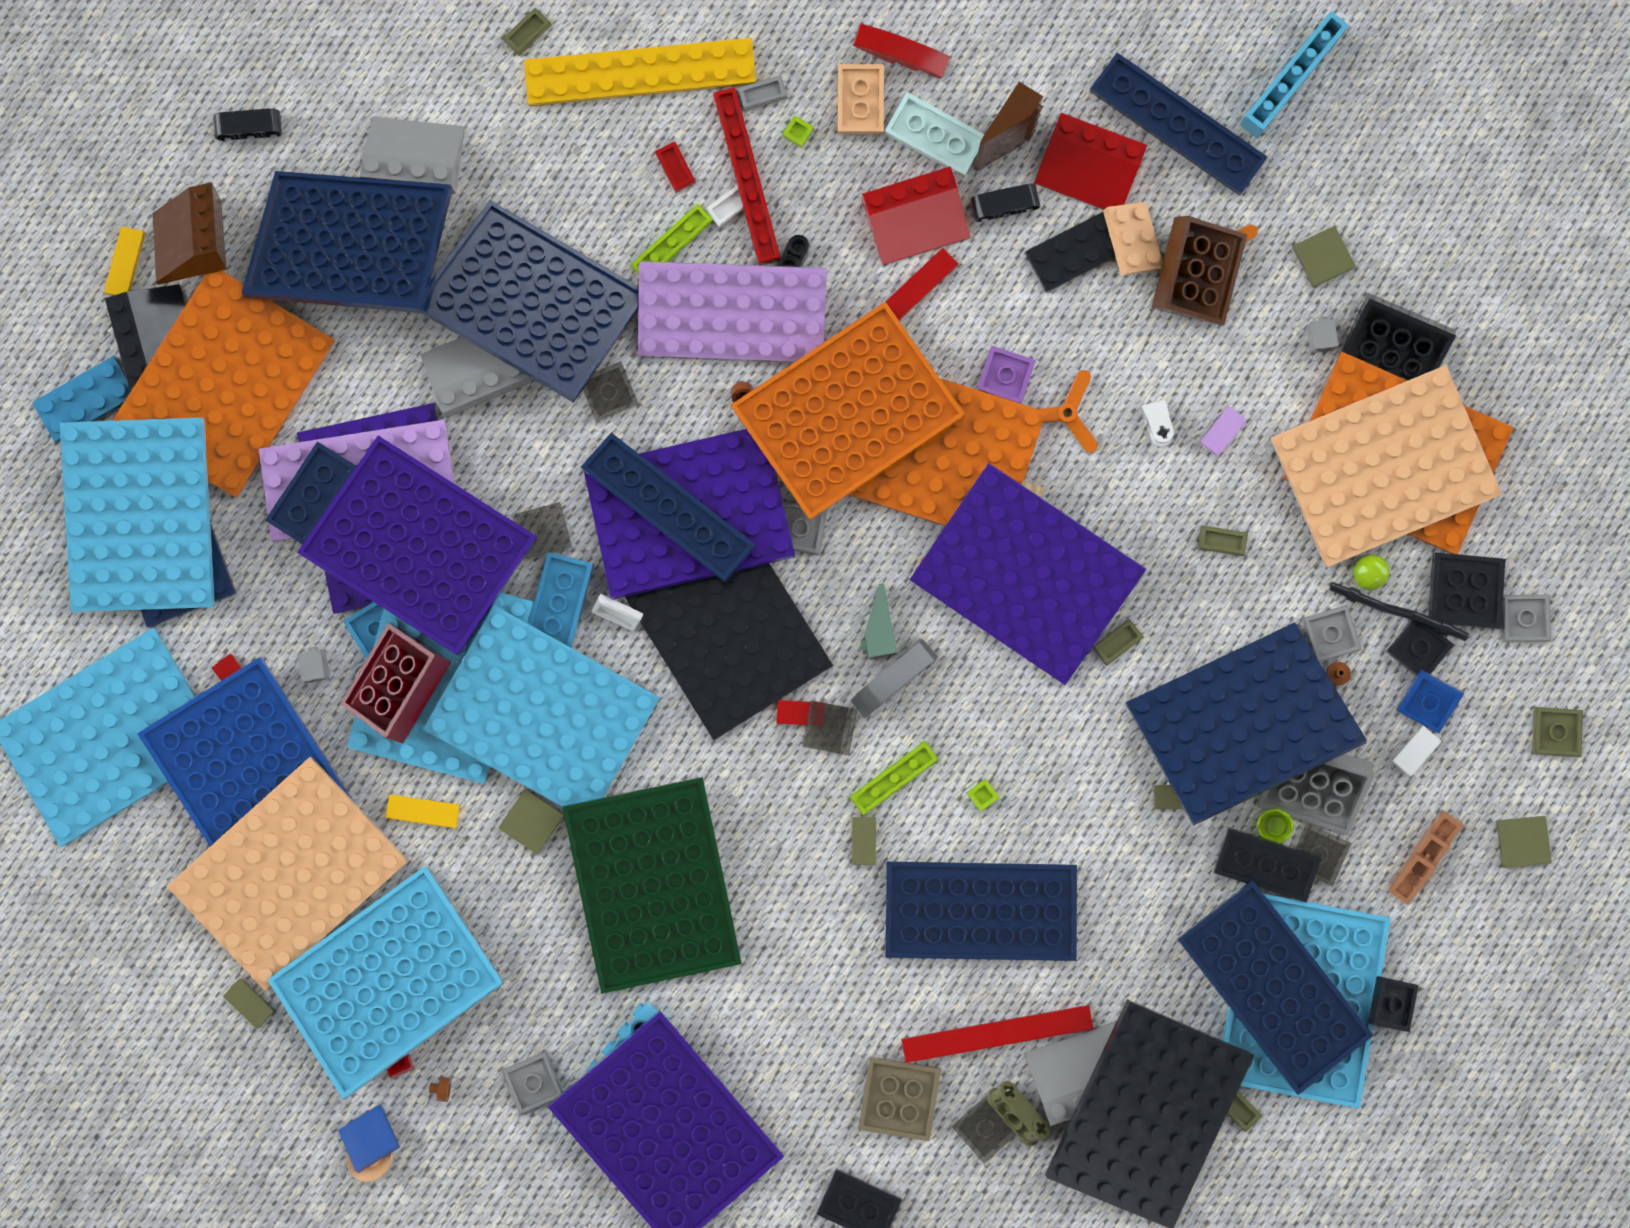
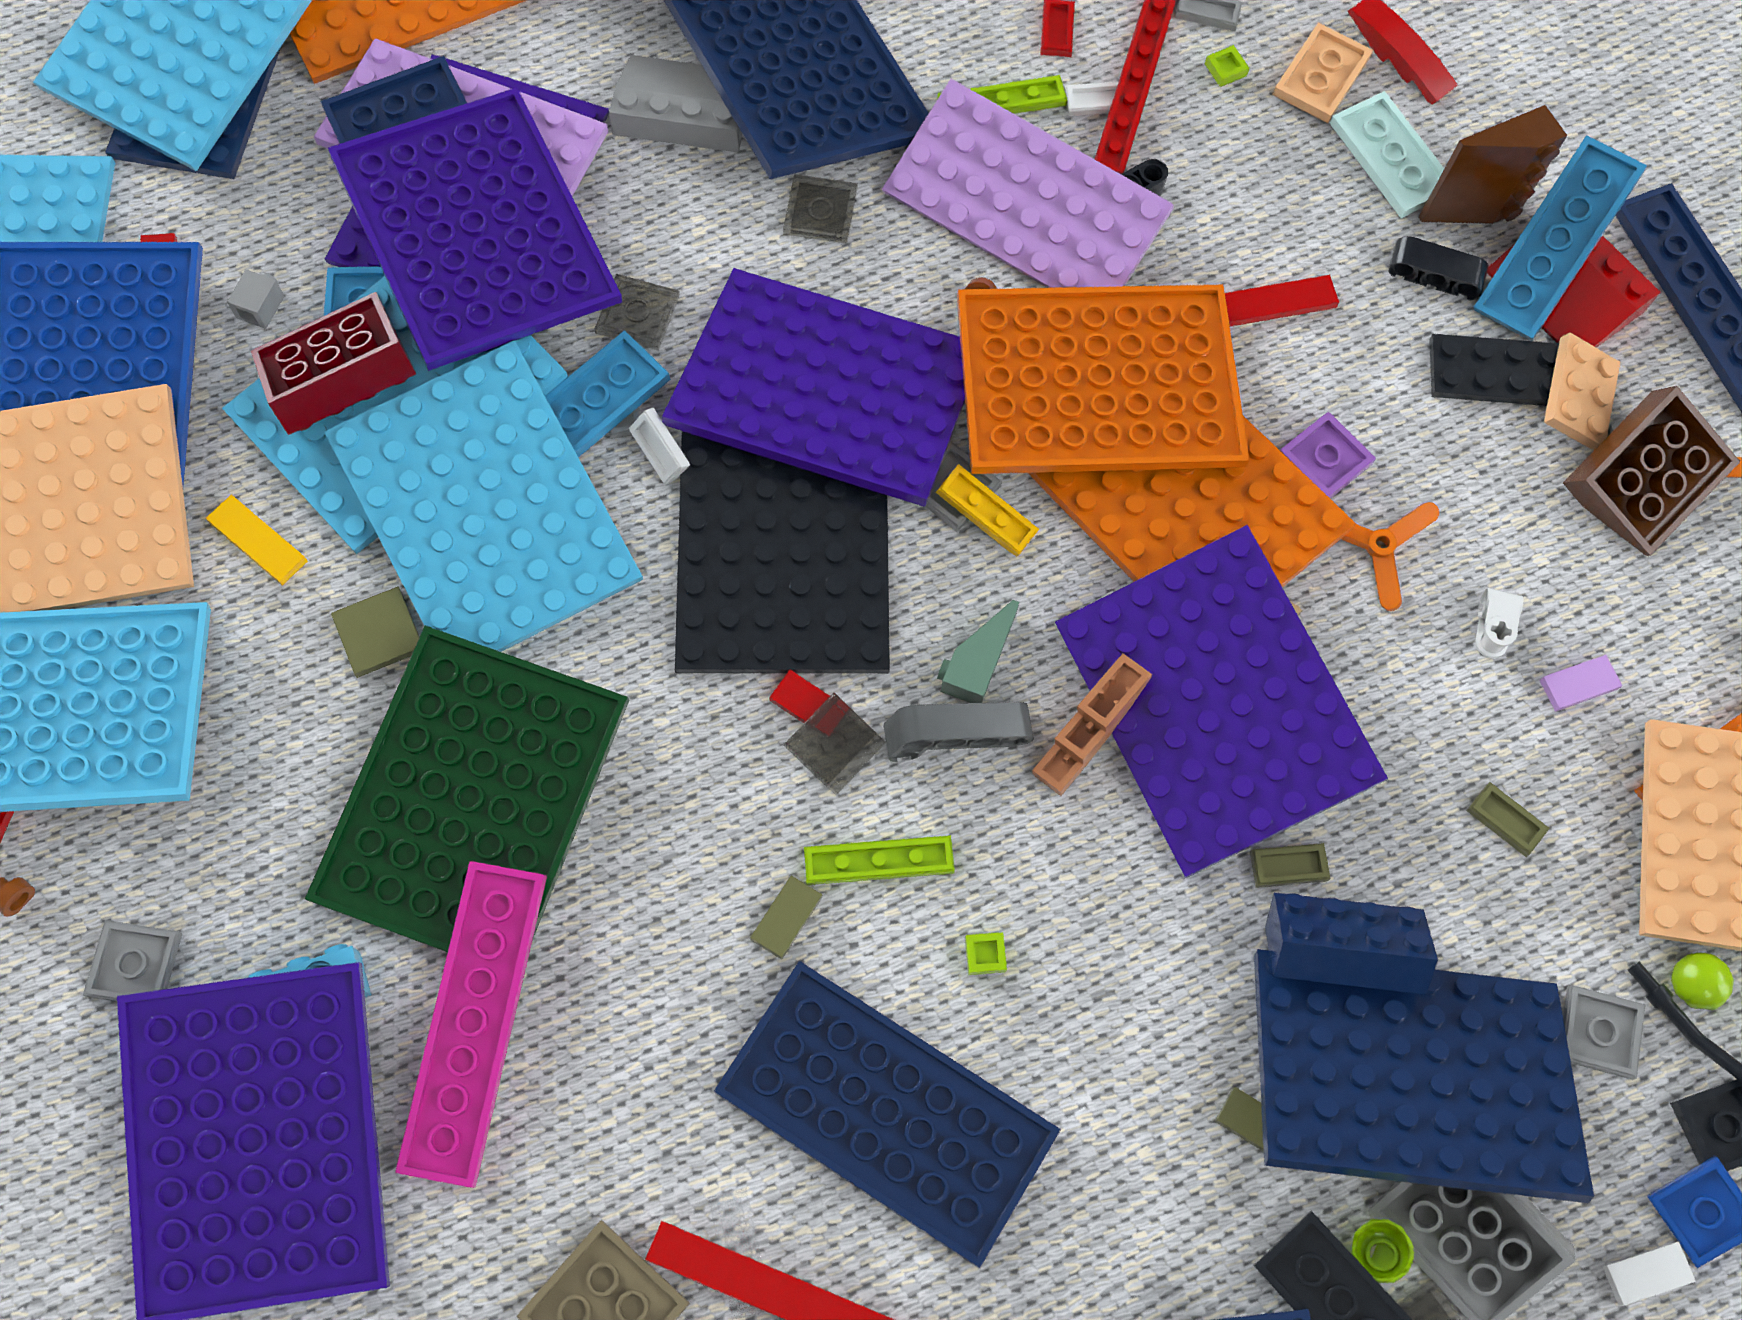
camera: 25 degrees right, 15 degrees down
dark blue plate [581,432,755,583] -> none
red slope [862,166,970,265] -> none
dark orange tile [1326,662,1351,686] -> none
none -> dark pink plate [395,861,547,1188]
none -> yellow tile [935,464,1039,557]
none -> nougat slope [1032,654,1152,796]
none -> dark blue brick [1265,892,1438,994]
none -> dark azure plate [1474,135,1647,341]

